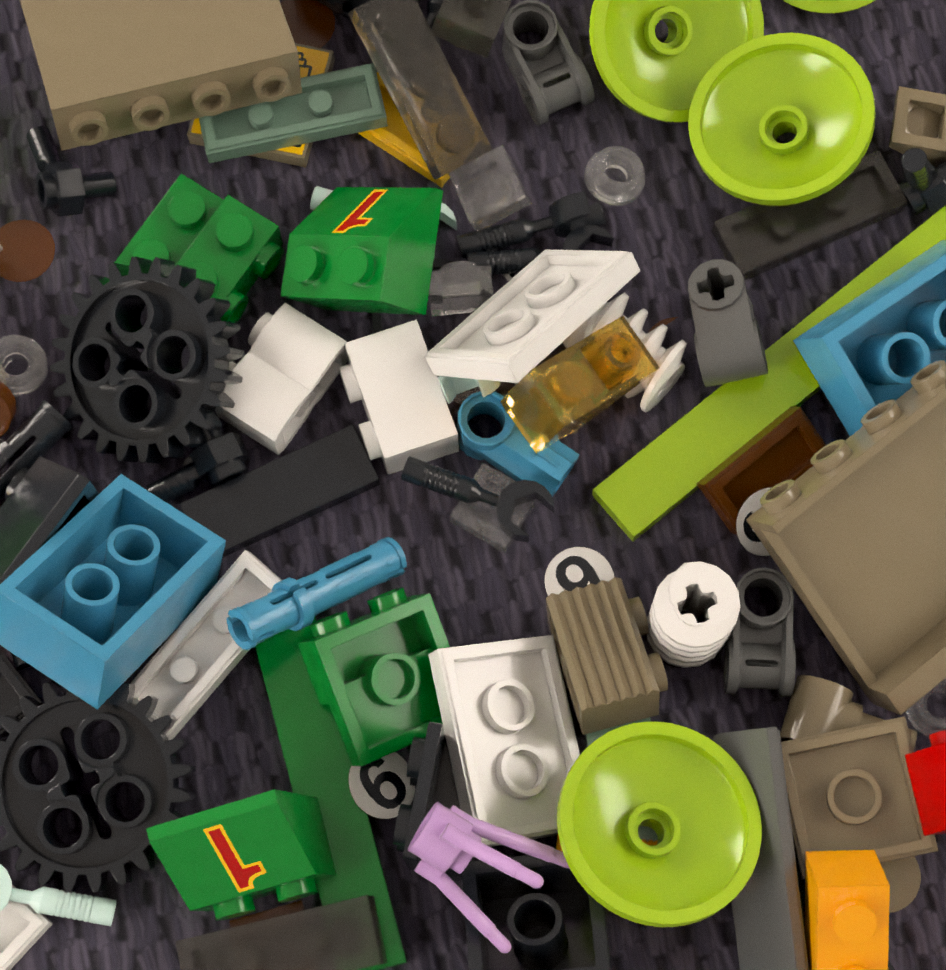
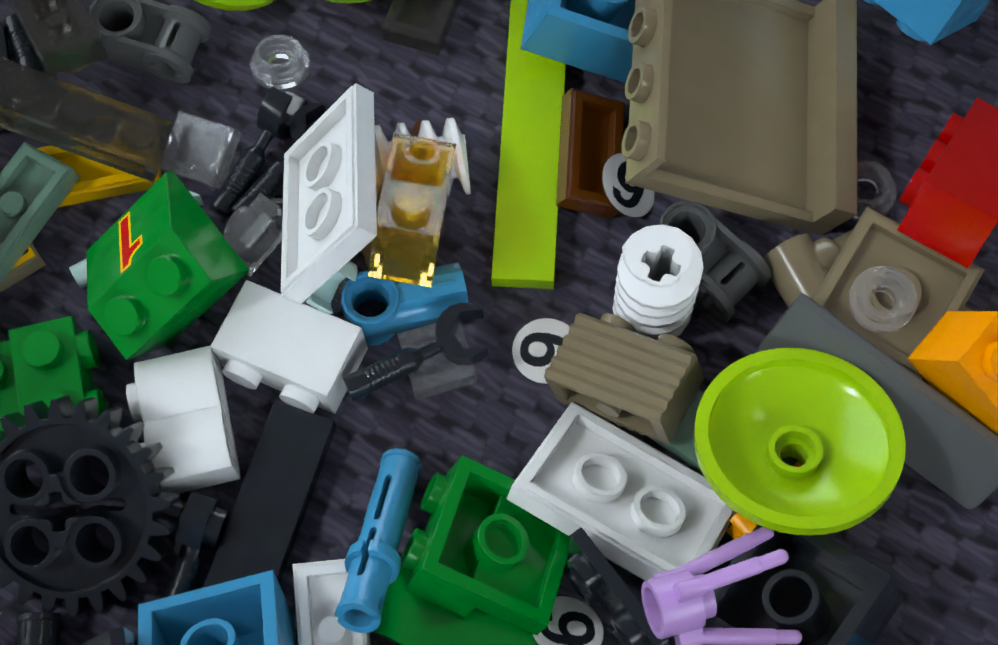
camera: 45 degrees left, 5 degrees down
dark grey piece [688,259,768,388] -> none
none -> clear plate [848,266,918,333]

